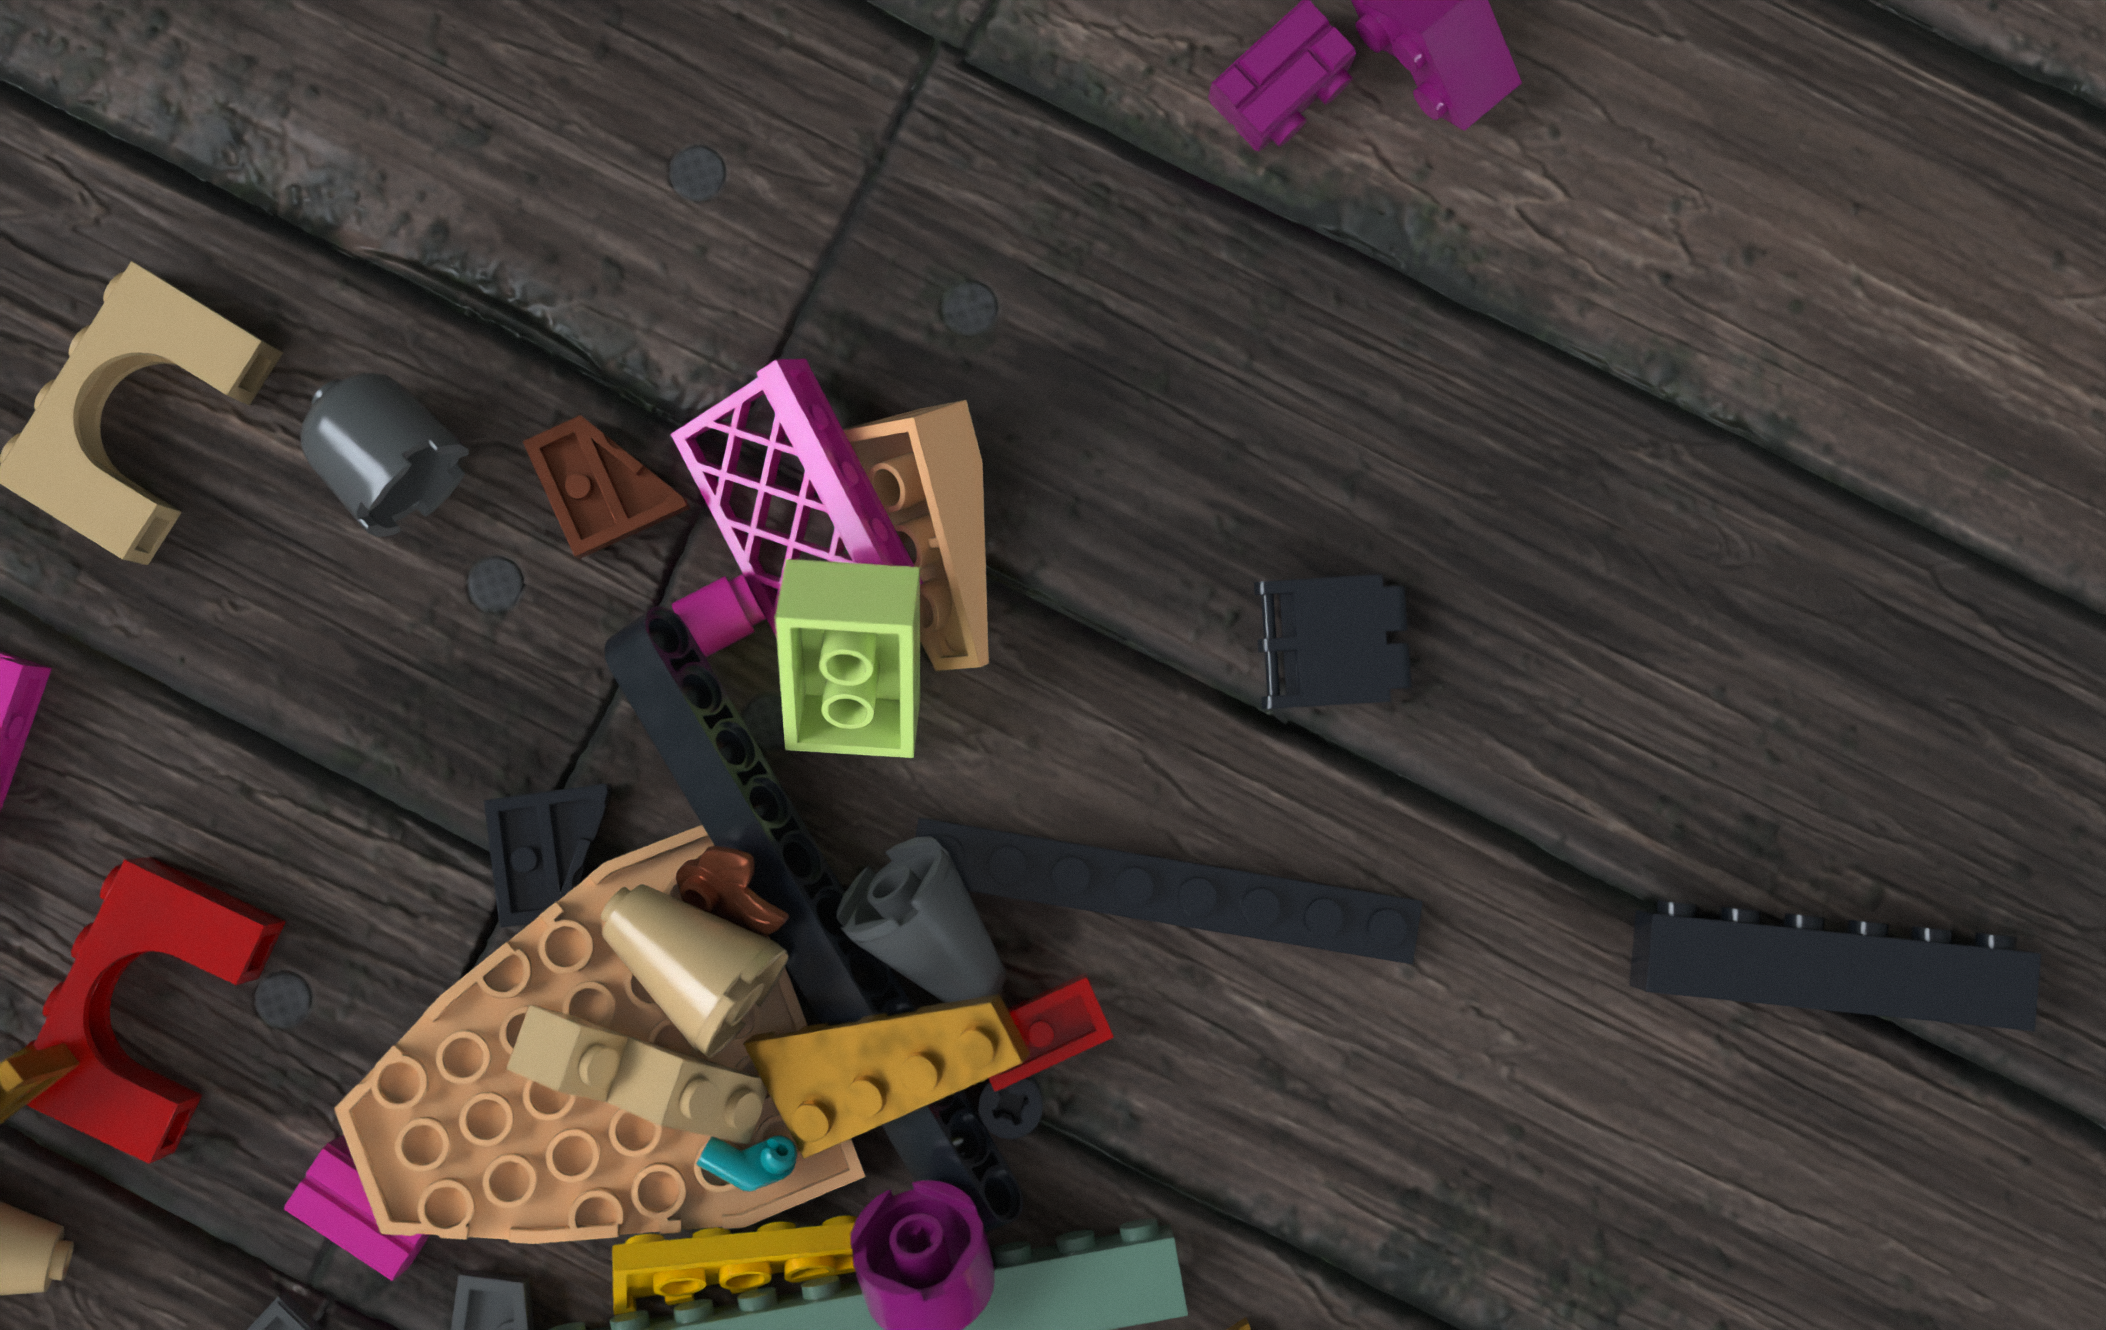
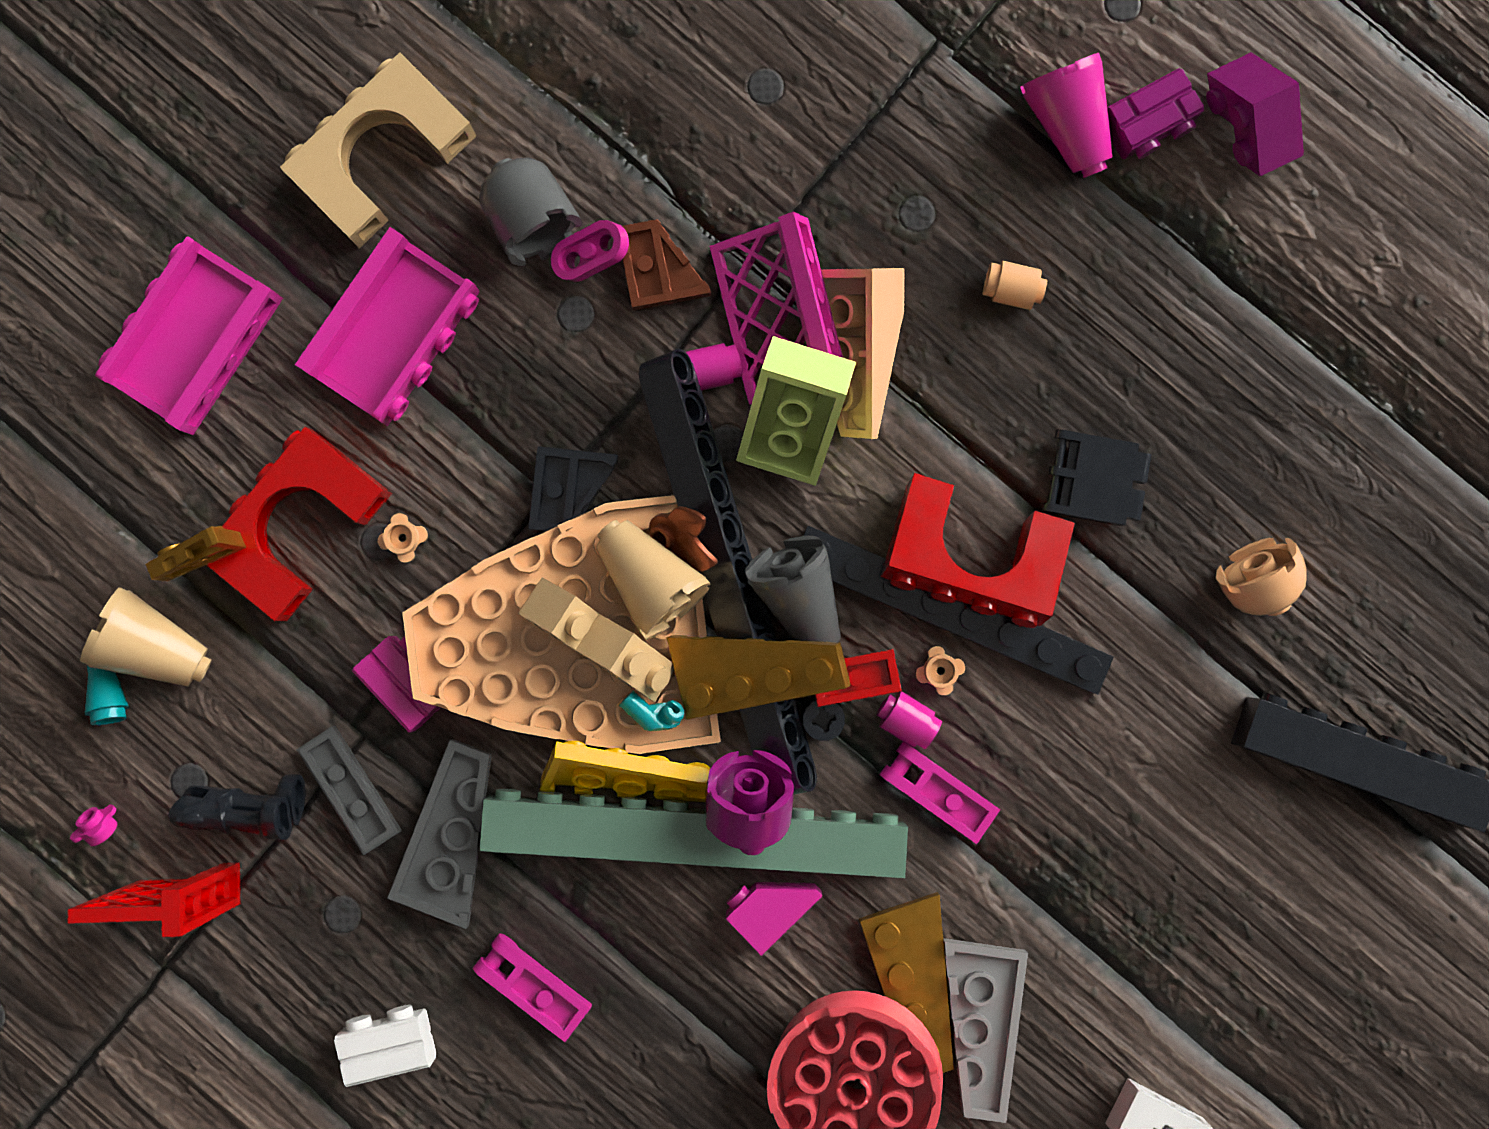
camera: 10 degrees right, 0 degrees up
none -> dark pink panel [295,227,480,426]
none -> light nougat plate [378,513,428,563]
none -> dark pink plate [551,220,629,282]
none -> dark pink brick [876,691,942,749]
none -> dark pink plate [879,741,1000,844]
none -> red arch [881,473,1075,628]
none -> light nougat plate [916,646,965,695]
none -> light nougat brick [983,261,1047,310]
none -> dark pink cone [1020,53,1113,178]
none -> light nougat cylinder [1216,538,1307,616]

